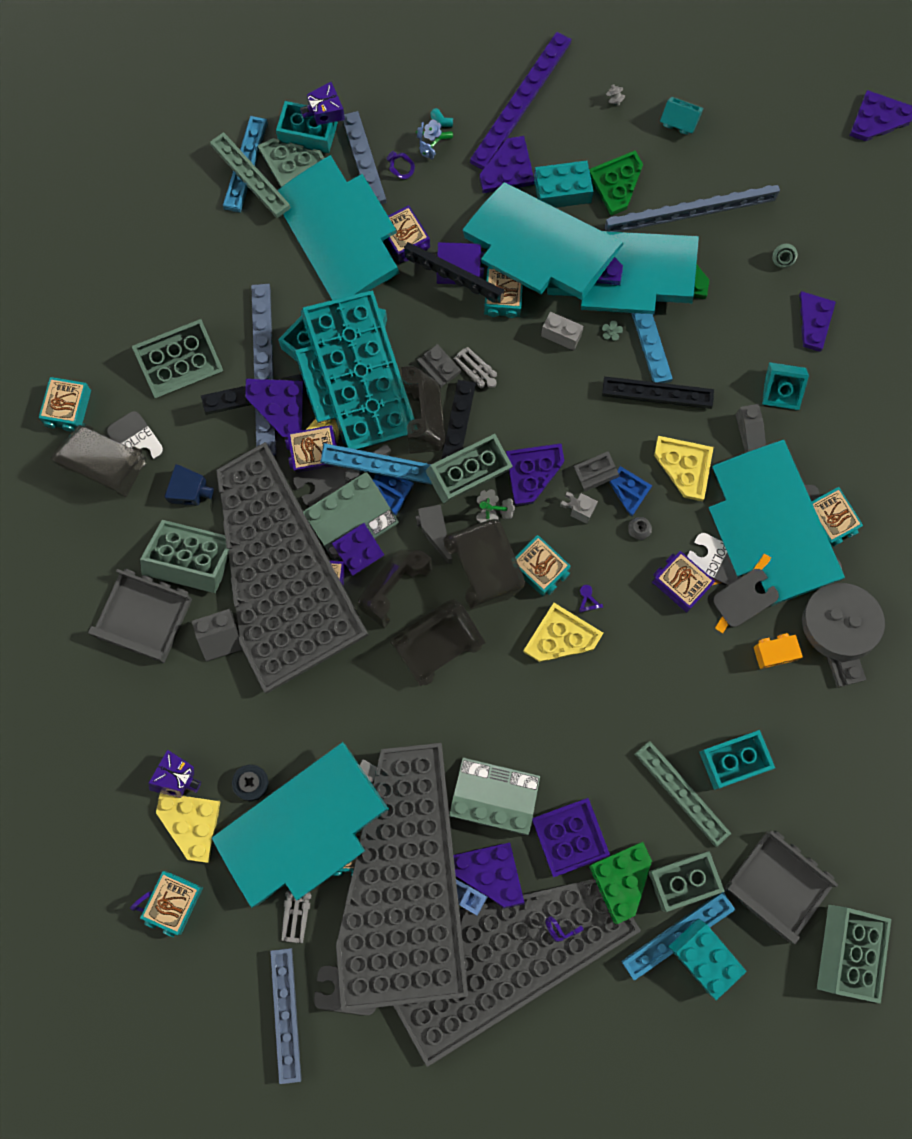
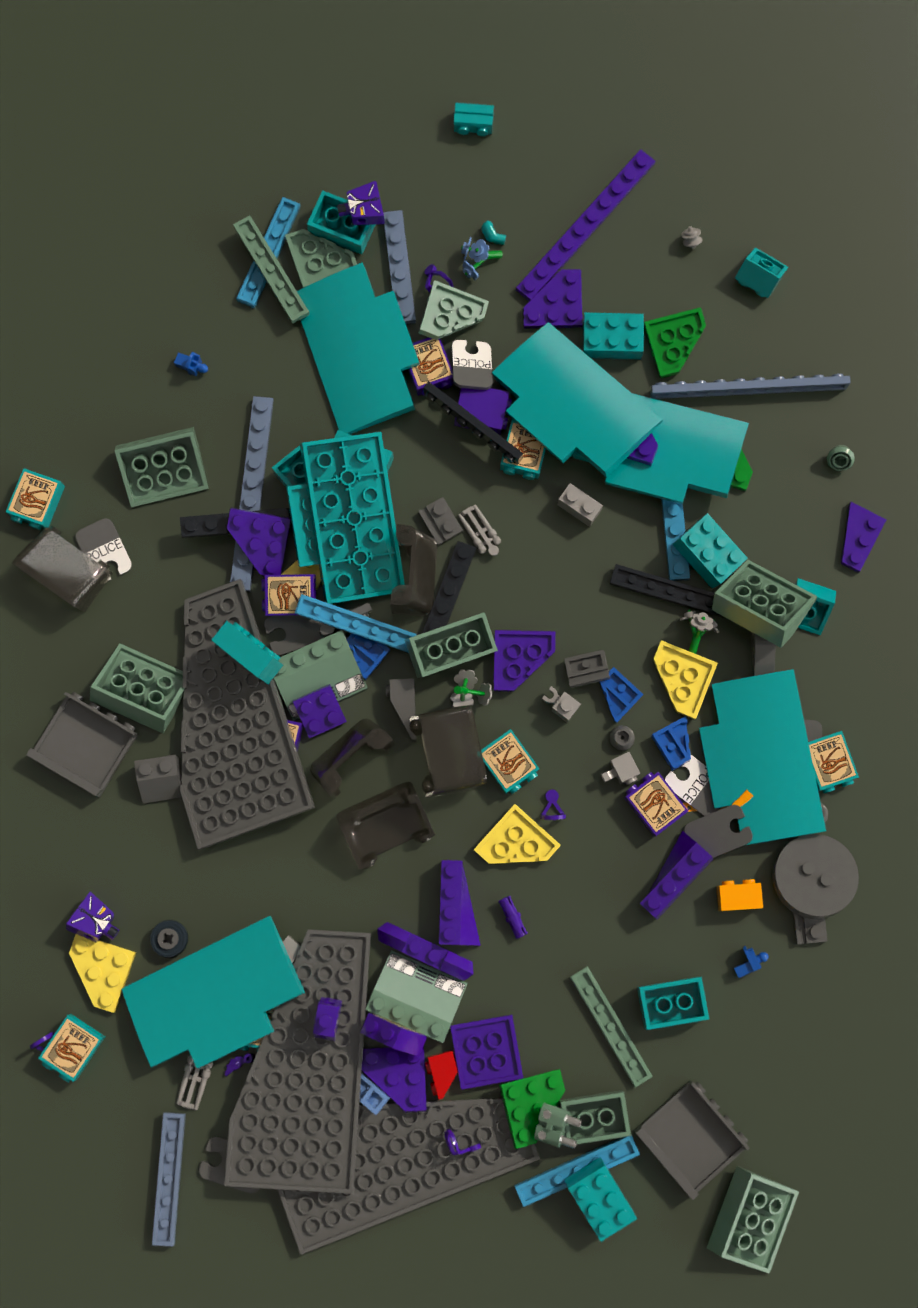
camera: 10 degrees right, 5 degrees up
dark blue torso [165,464,214,506] -> none
sand green plant [602,321,623,341] -> none
none -> blue piece [174,352,208,376]
none -> teal brick [212,621,283,684]
none -> dark purple piece [225,1054,255,1076]
none -> dark purple torso [313,997,342,1041]
none -> dark purple brick [360,1013,427,1056]
none -> dark purple brick [377,922,474,981]
none -> plate [418,280,489,340]
none -> red slope [425,1050,458,1100]
none -> dark purple wedge [439,860,481,946]
none -> piece [452,340,493,390]
none -> teal brick [454,103,494,136]
none -> dark purple pin [498,896,528,939]
none -> sand green piece [535,1103,582,1148]
none -> light grey brick [601,752,640,785]
none -> dark purple wedge [640,831,713,920]
none -> blue wing [651,716,691,771]
none -> teal brick [672,513,748,589]
none -> light grey plant [680,610,719,654]
none -> sand green slope [712,560,817,648]
none -> blue piece [734,946,769,978]

